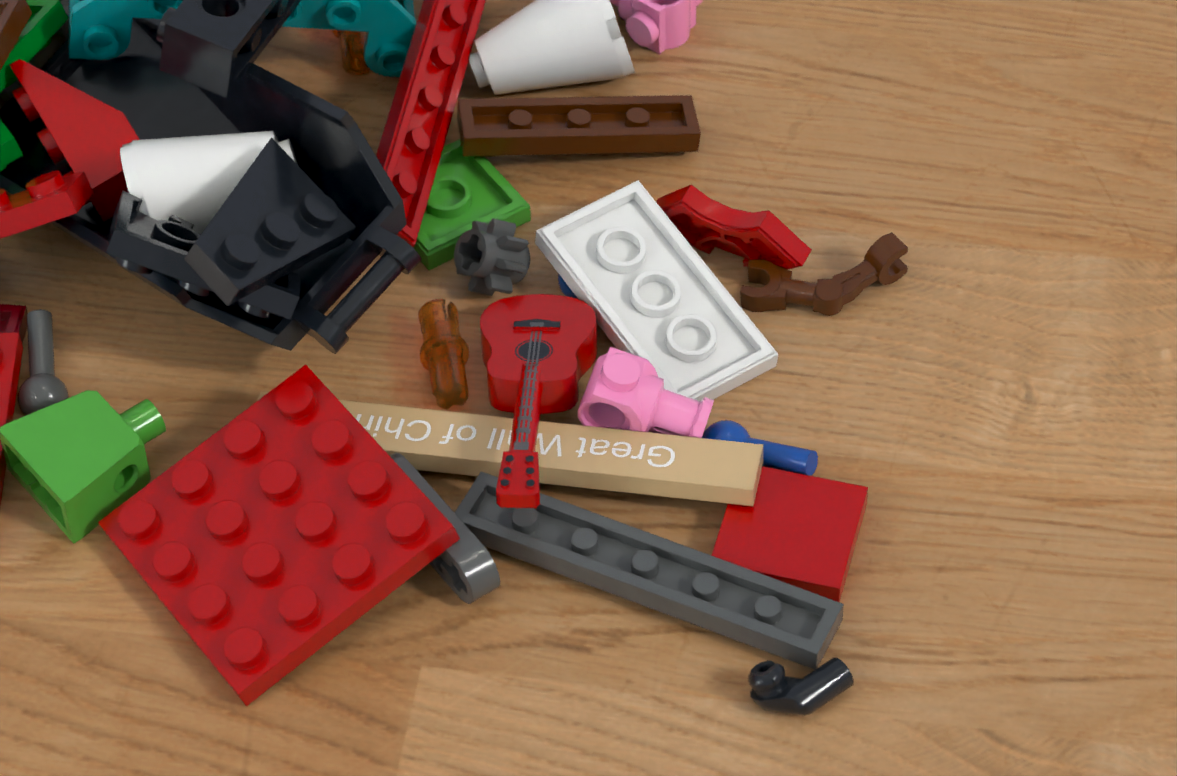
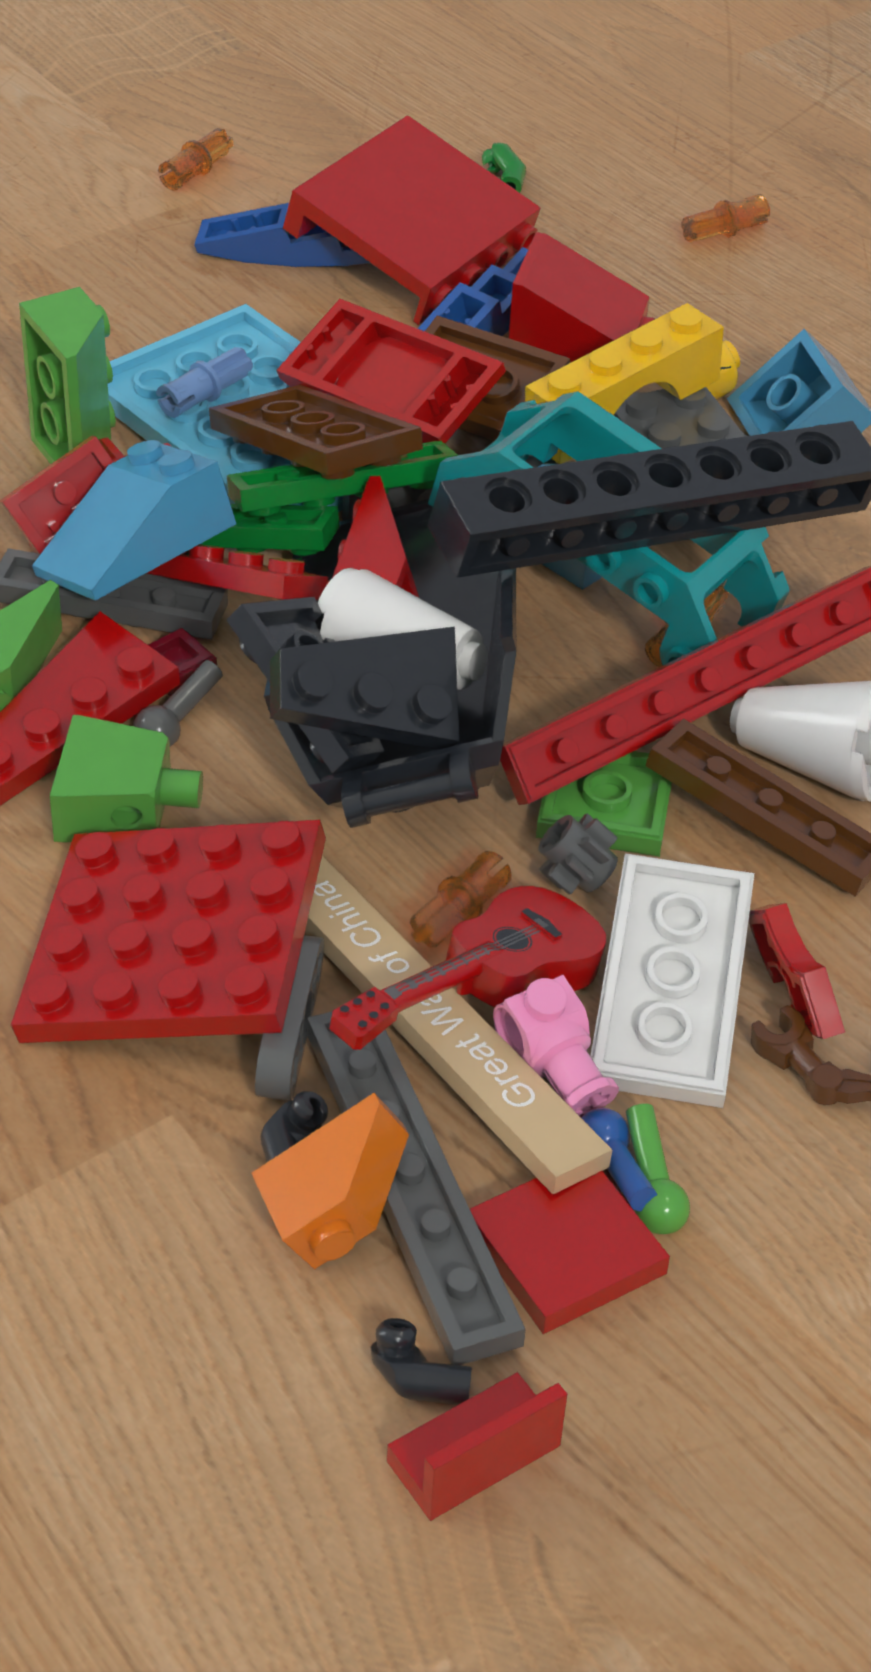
camera: 40 degrees right, 5 degrees down
none -> orange slope [251,1093,409,1270]
none -> black arm [260,1091,328,1162]
none -> red panel [387,1372,568,1521]
none -> bright green bar [626,1104,690,1234]

